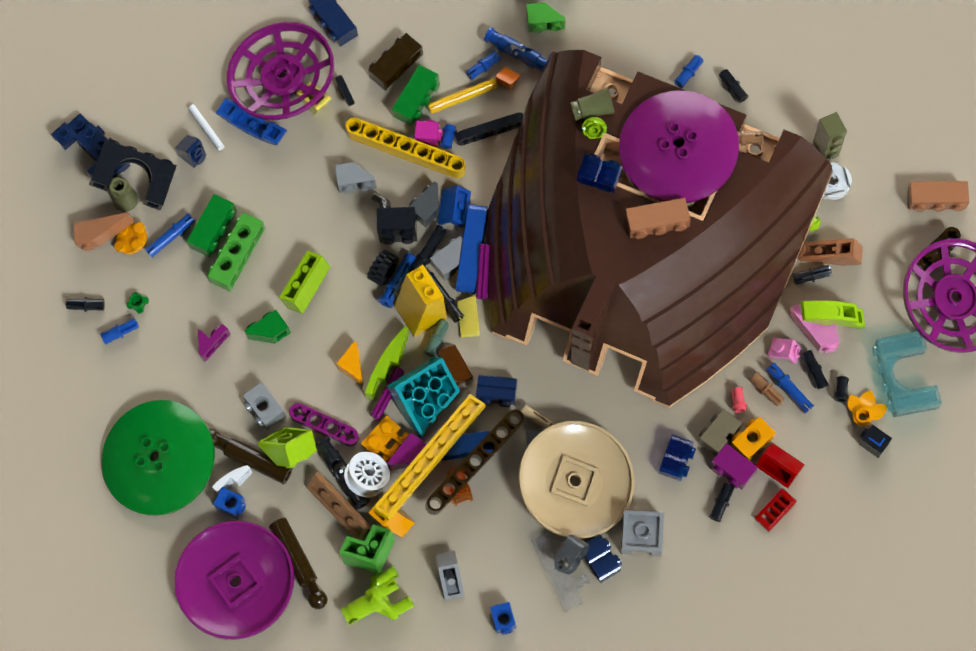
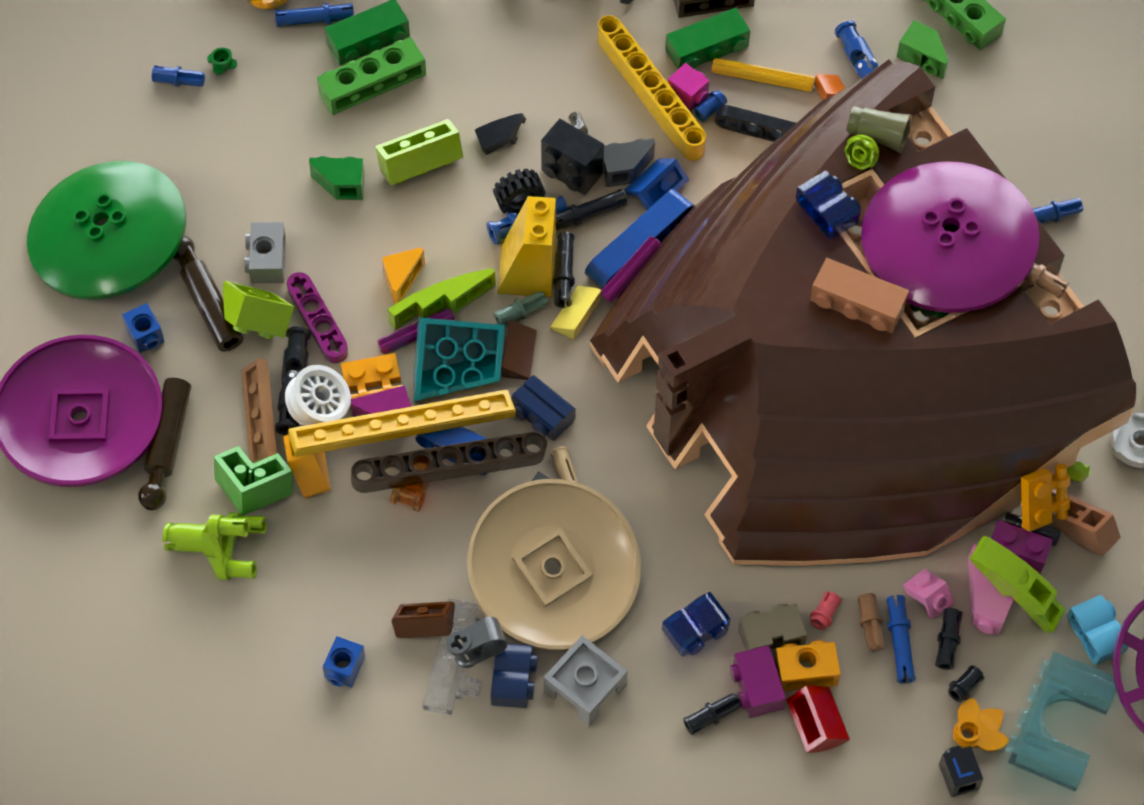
camera: 30 degrees right, 10 degrees down
black axle [66,297,105,312] -> none
magenta slope [198,324,230,362] -> none
white slope [212,465,253,494] -> none
light grey slope [335,162,377,193] -> none
light grey slope [430,236,463,281] -> none
light grey slope [436,551,465,600] -> none
blue pin [465,51,501,81] -> none
black axle [719,69,749,103] -> none
red slope [754,488,797,532] -> none
none -> reddish brown slope [391,601,455,638]
none -> black slope [475,113,526,155]
none -> magenta brick [991,520,1053,575]
none -> light orange plate [1021,464,1070,532]
none -> medium azure brick [1067,595,1129,665]

